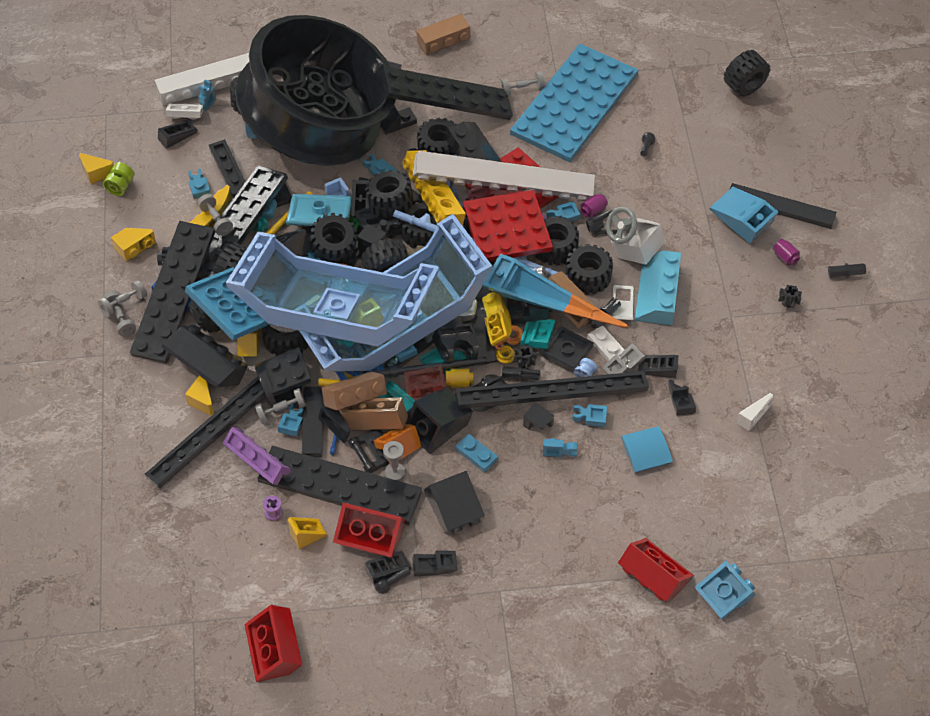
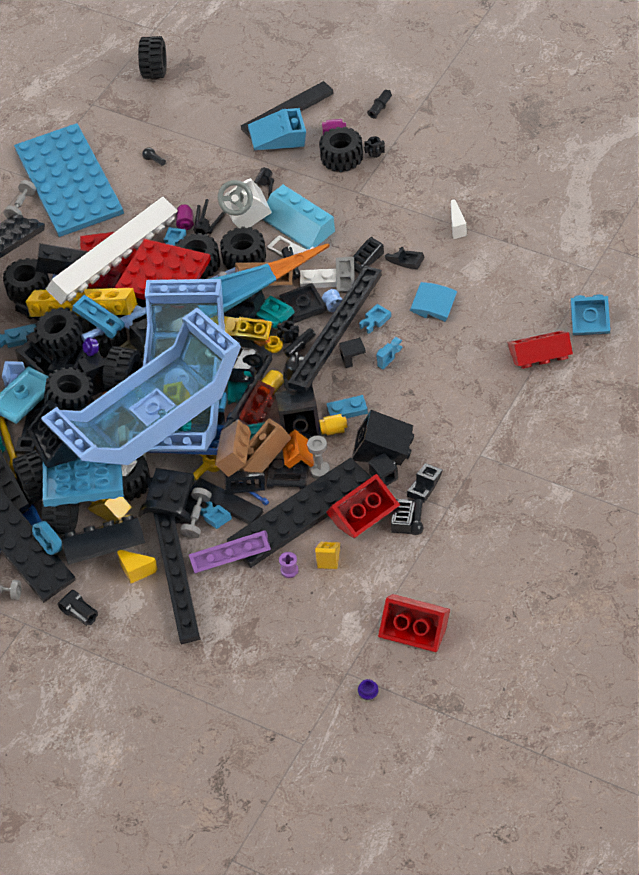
camera: 50 degrees left, 5 degrees down
none -> dark azure beam [32,521,62,555]
none -> black piece [57,589,98,626]
none -> dark azure plate [72,295,125,338]
none -> dark purple plate [83,337,99,356]
none -> black plant [254,167,274,199]
none -> black tyre [319,127,363,172]
none -> yellow brick [319,414,348,436]
none -> dark purple plate [358,679,379,700]
none -> black brick [368,453,398,486]

